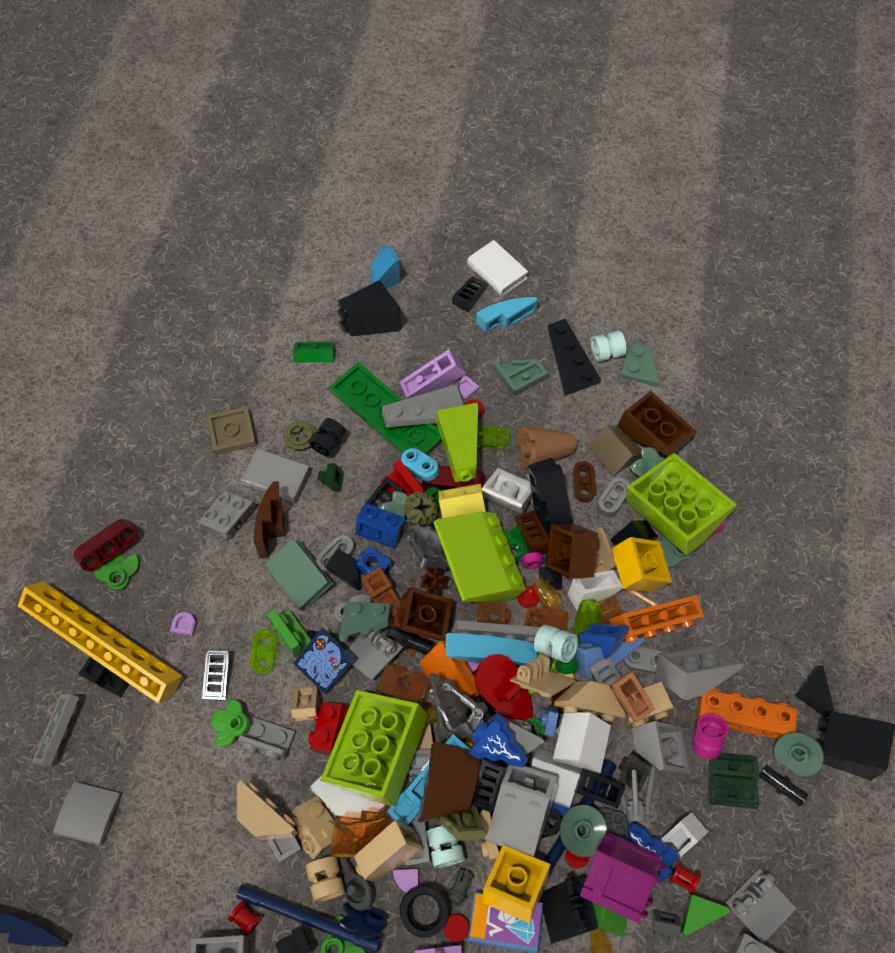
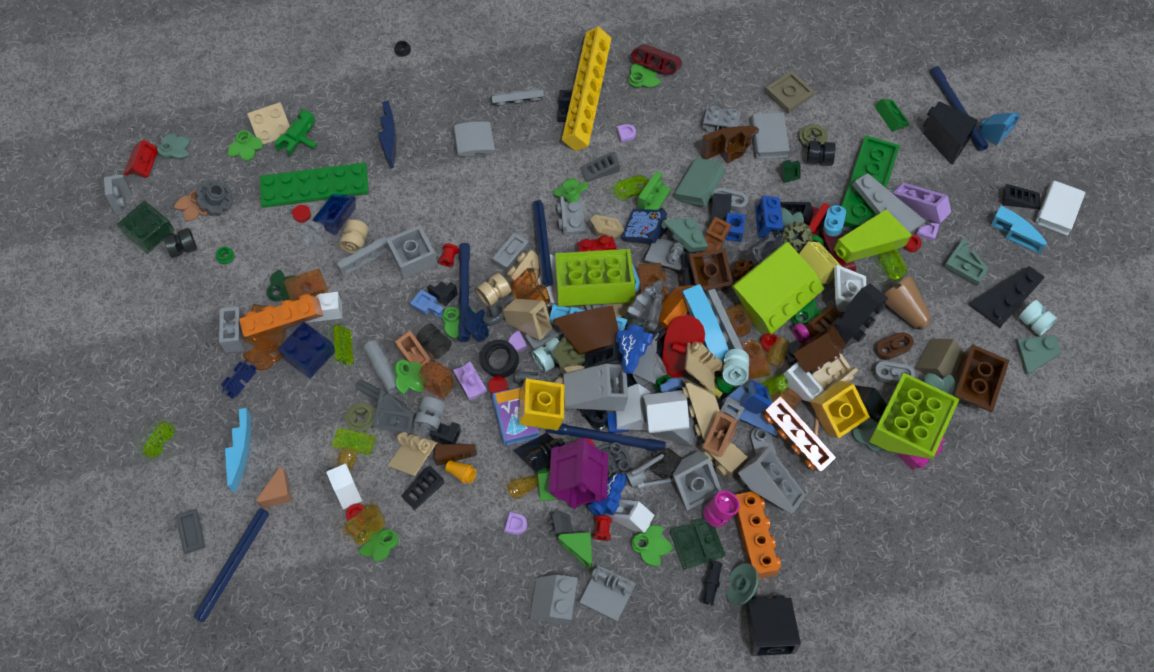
camera: 70 degrees right, 0 degrees up
tan slope [237,780,297,840] -> none
sand green dish [560,805,607,857] -> none
black slope [574,768,626,809] -> none
black slope [796,665,834,717] -> none
none -> dark blue axle [533,200,553,287]
none -> bright green plate [631,525,673,567]
none -> dark blue piece [930,66,989,151]

